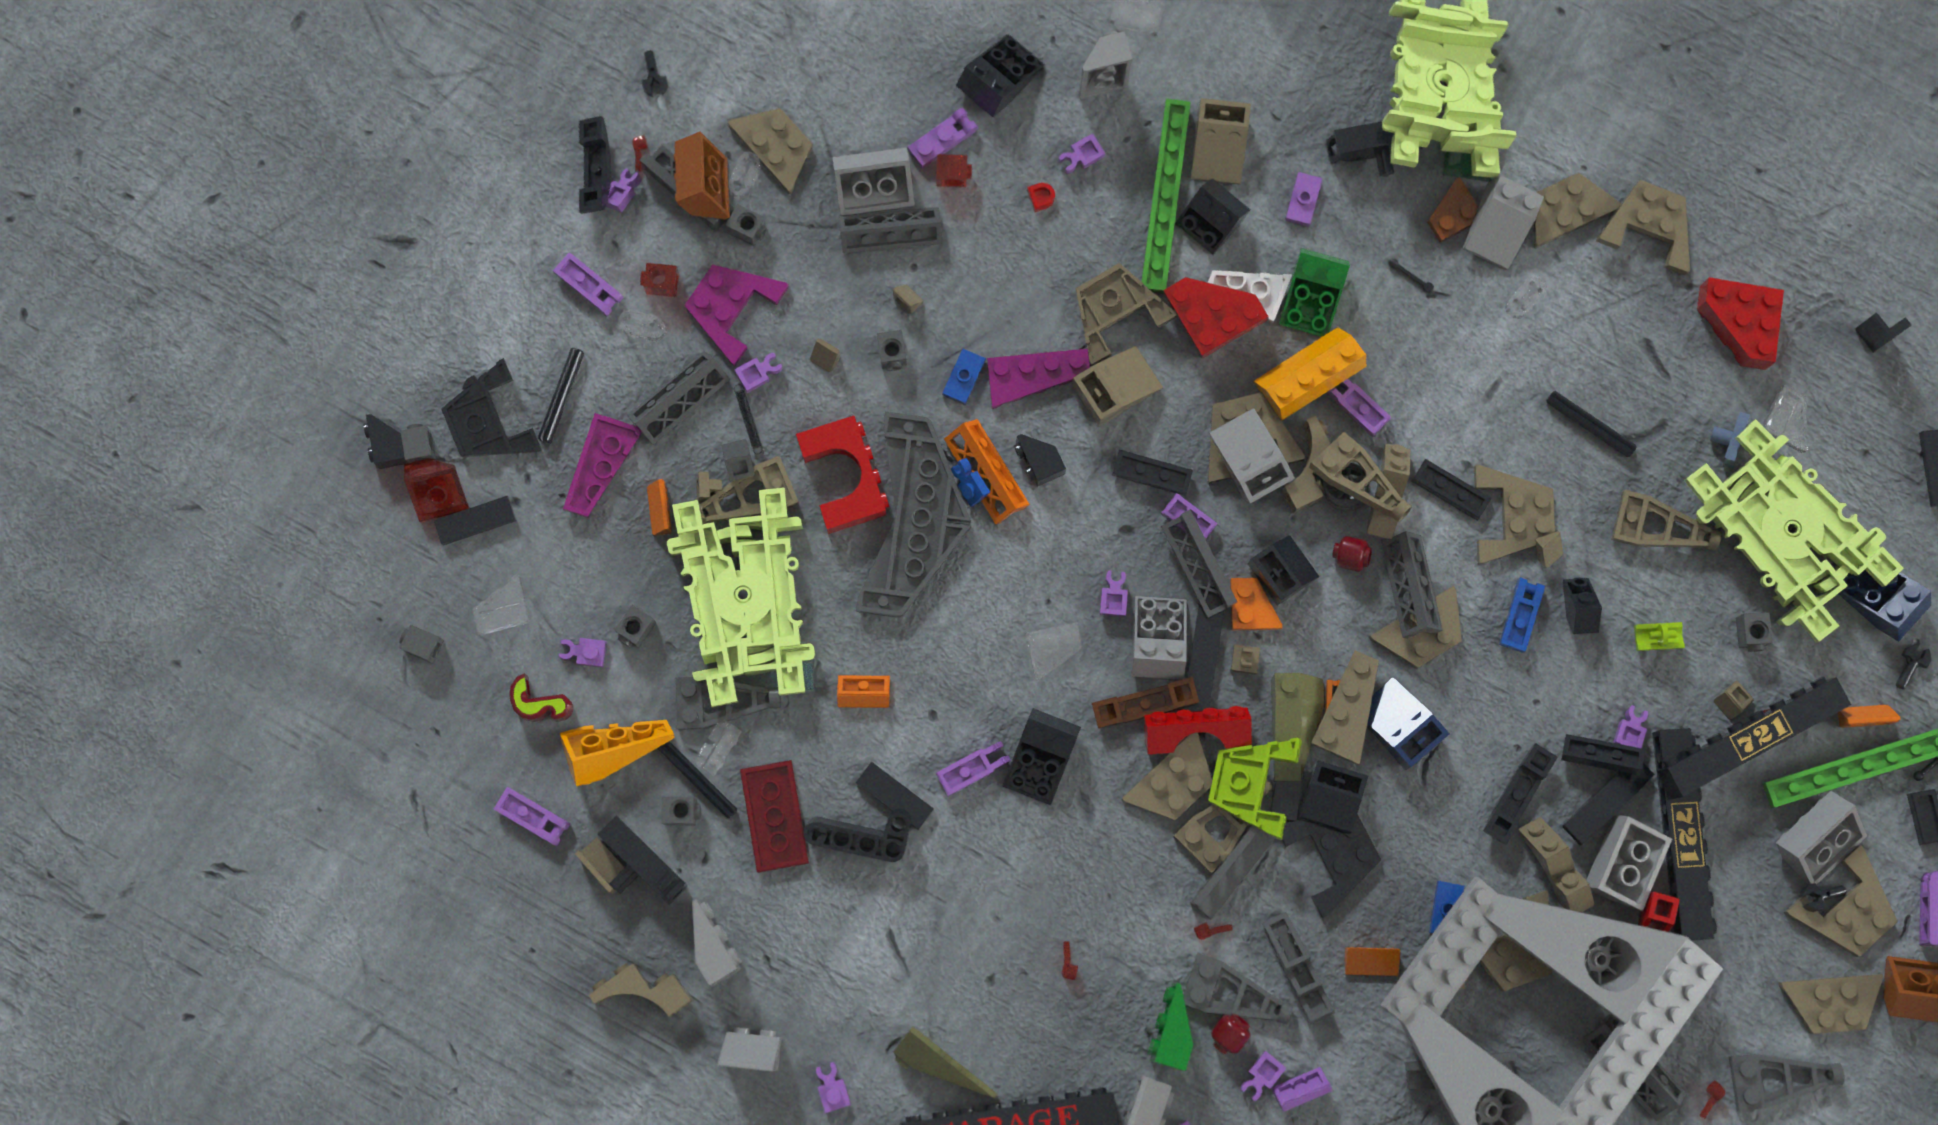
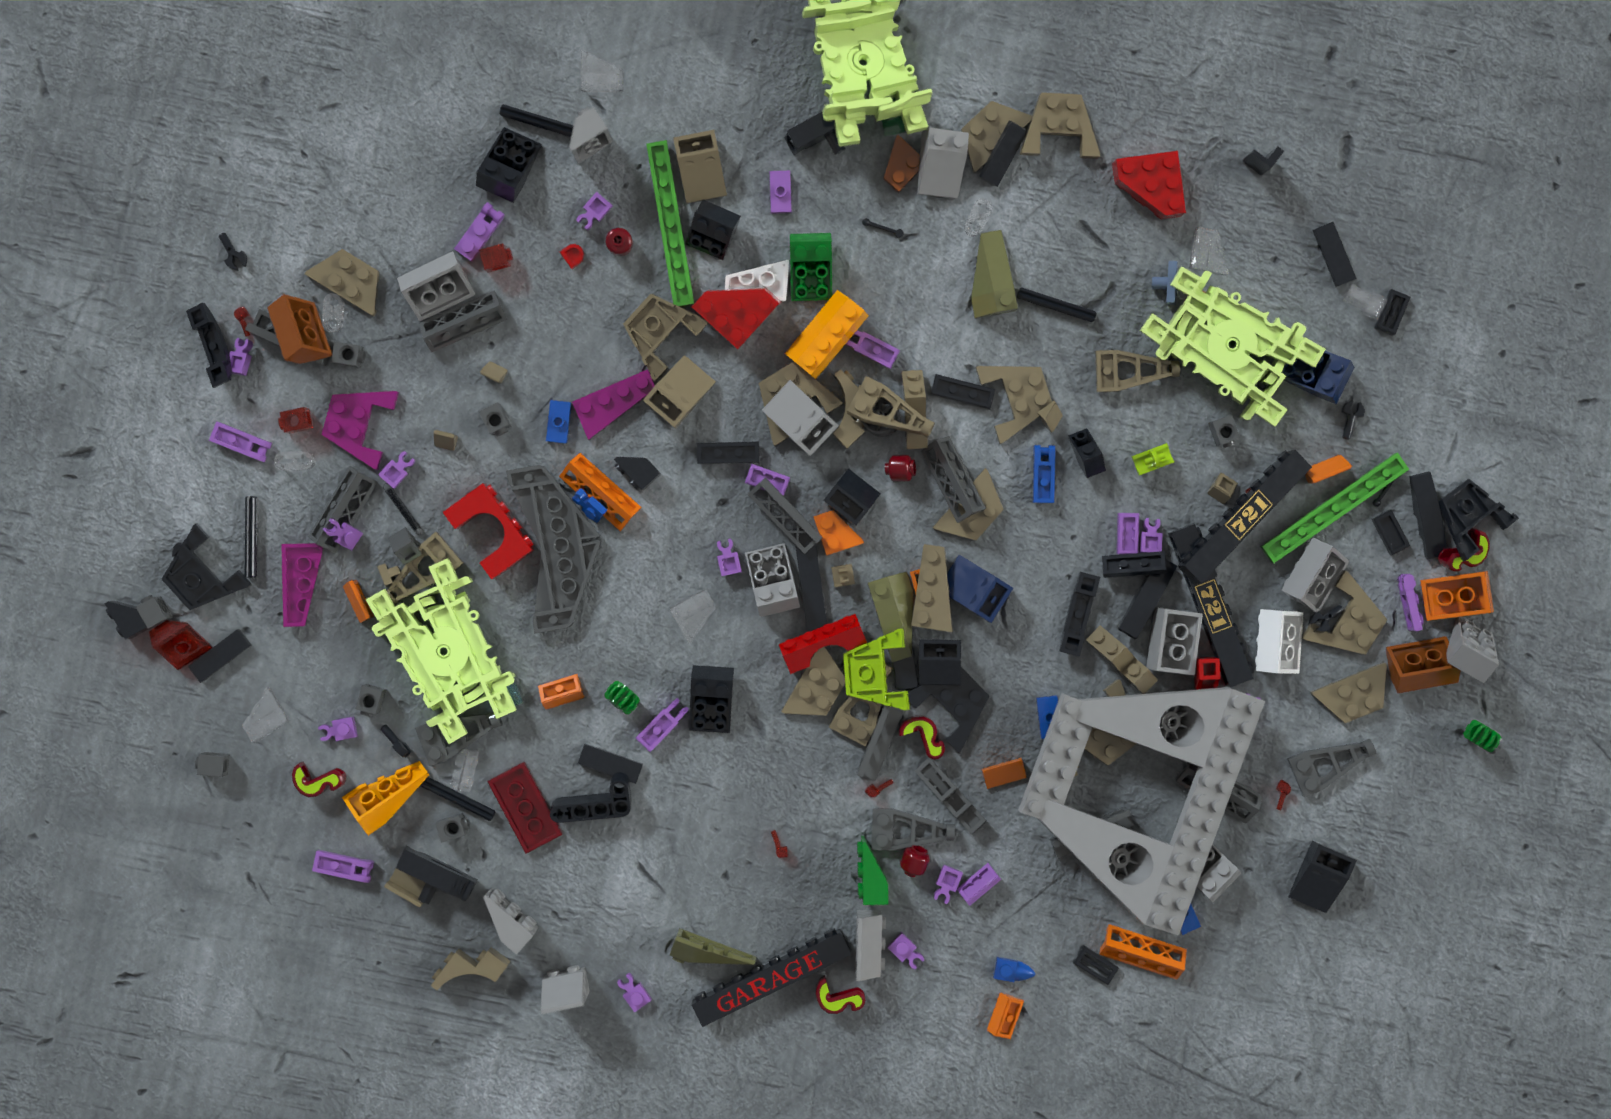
camera: 15 degrees left, 10 degrees up
reddish brown slope [1092,677,1199,728] -> none
none -> medium lavender plate [323,518,363,551]
none -> black bar [381,725,411,758]
none -> black axle [499,104,574,137]
none -> green gear [604,681,640,715]
none -> dark red head [605,228,633,256]
none -> animal [899,715,945,760]
none -> olive wedge [971,230,1018,318]
none -> black tile [979,121,1028,187]
none -> medium lavender plate [1117,513,1139,554]
none -> white slope [1255,609,1304,674]

